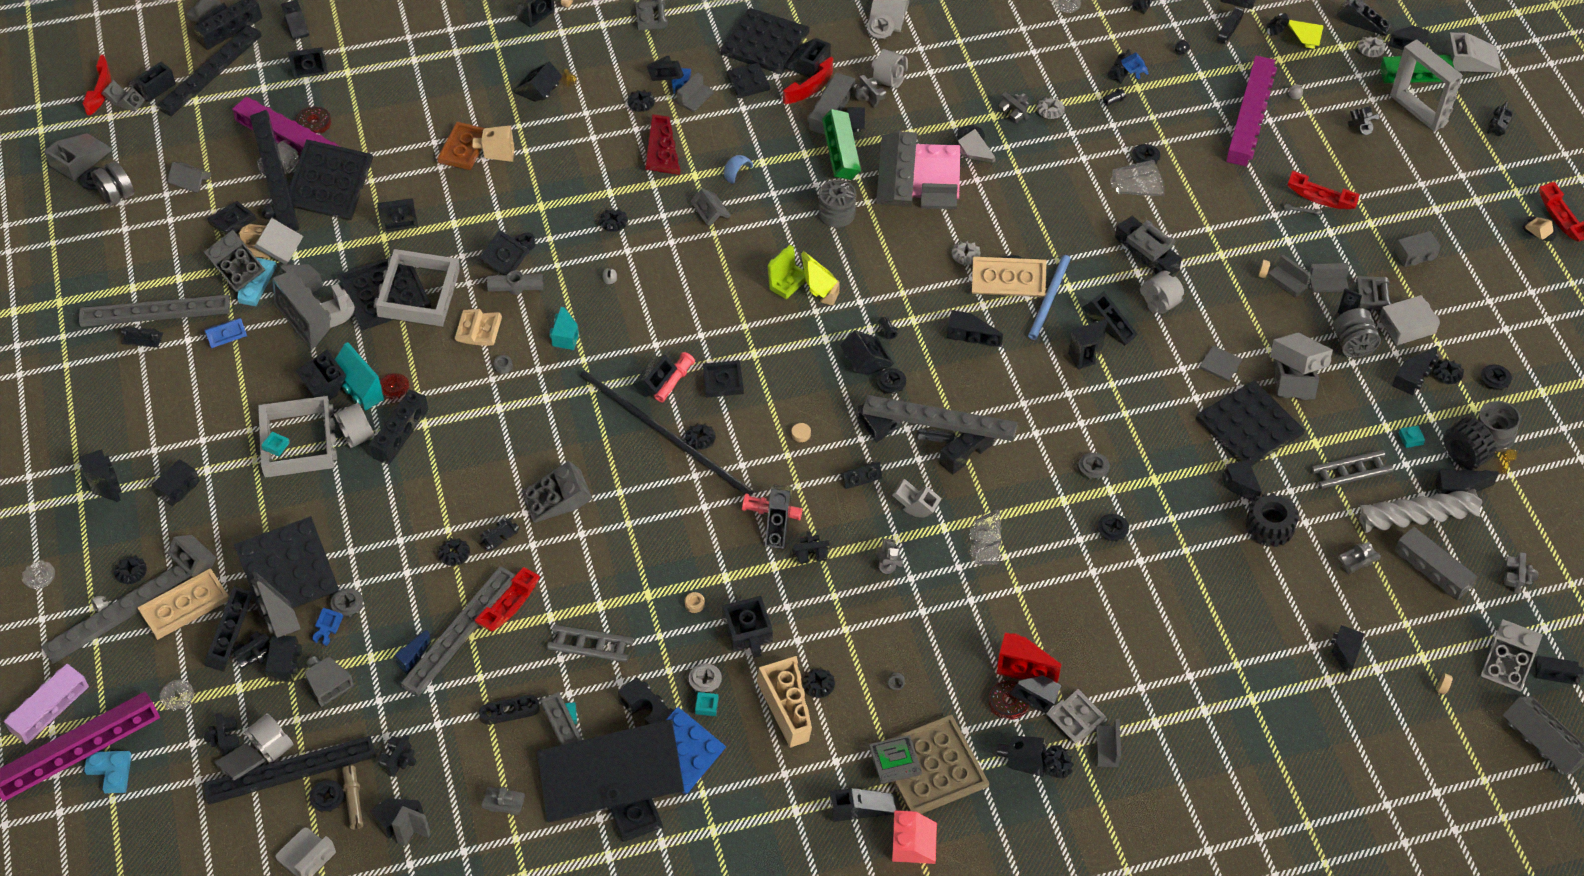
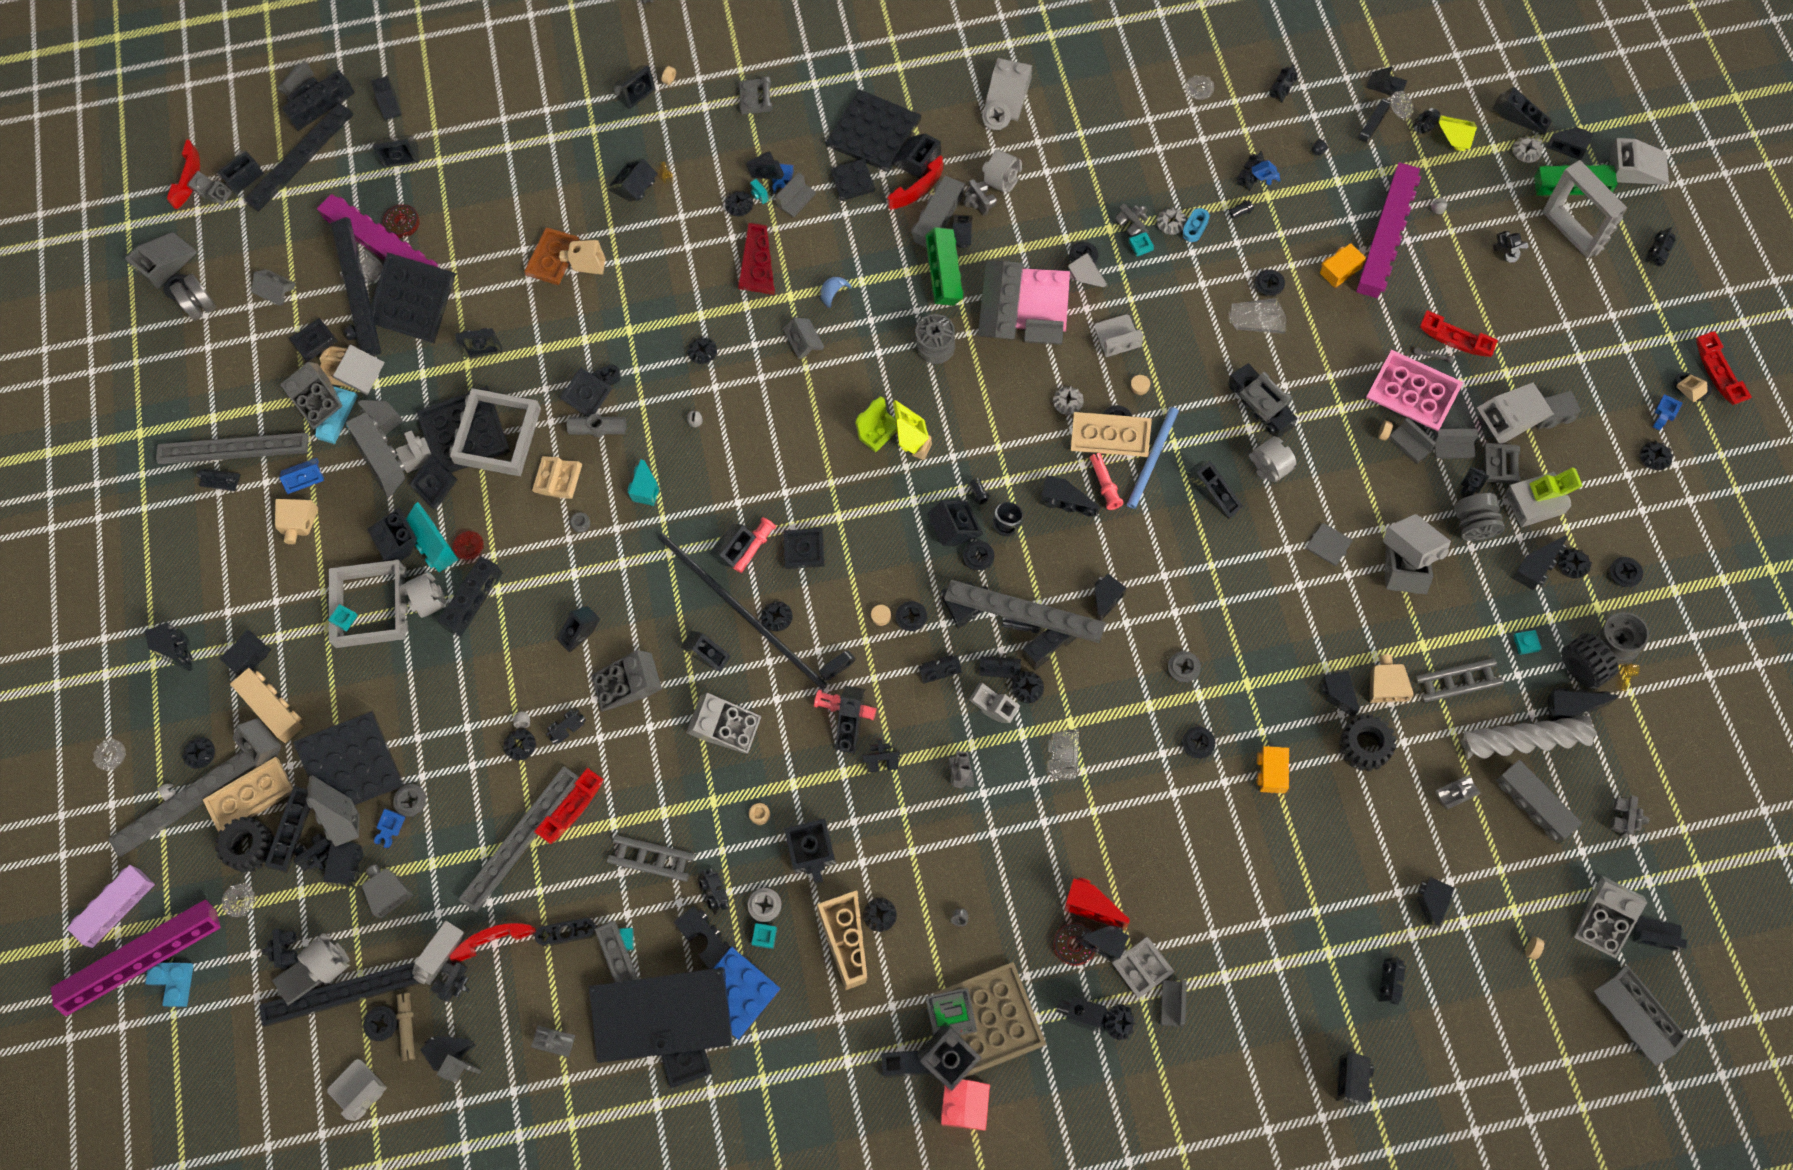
camera: 10 degrees right, 15 degrees up
dark blue slope [395,630,431,674] -> none
black slope [1068,319,1107,369] -> none
black plate [1196,380,1305,466] -> none
none -> black tyre [215,817,275,873]
none -> tan brick [230,668,304,743]
none -> tan torso [275,499,318,544]
none -> black tile [409,455,457,509]
none -> light grey brick [412,921,464,985]
none -> red slope [450,923,536,962]
none -> light grey hinge [514,711,530,728]
none -> black slope [557,606,600,652]
none -> black slope [681,631,731,672]
none -> light grey slope [686,693,761,754]
none -> black hinge [698,869,730,915]
none -> teal plate [750,179,769,204]
none -> black beam [819,650,856,681]
none -> black gear [896,601,927,632]
none -> black slope [916,1022,982,1091]
none -> black hinge [979,656,1021,678]
none -> black helmet [992,502,1023,537]
none -> black gear [1012,671,1044,703]
none -> coral pin [1089,453,1123,510]
none -> light grey bracket [1094,314,1143,357]
none -> black slope [1094,573,1127,621]
none -> teal plate [1129,232,1154,257]
none -> tan tile [1131,375,1150,395]
none -> dark azure plate [1183,208,1209,242]
none -> light orange brick [1257,746,1289,794]
none -> light orange brick [1320,243,1366,288]
none -> black slope [1337,1051,1374,1106]
none -> bright pink slope [1366,350,1464,431]
none -> tan torso [1369,654,1413,703]
none -> black hinge [1379,957,1406,1005]
none -> clear gear [1390,91,1414,119]
none -> light grey slope [1477,382,1554,444]
none -> lime slope [1529,468,1583,502]
none -> black gear [1640,440,1674,471]
none -> blue plate [1653,394,1682,431]

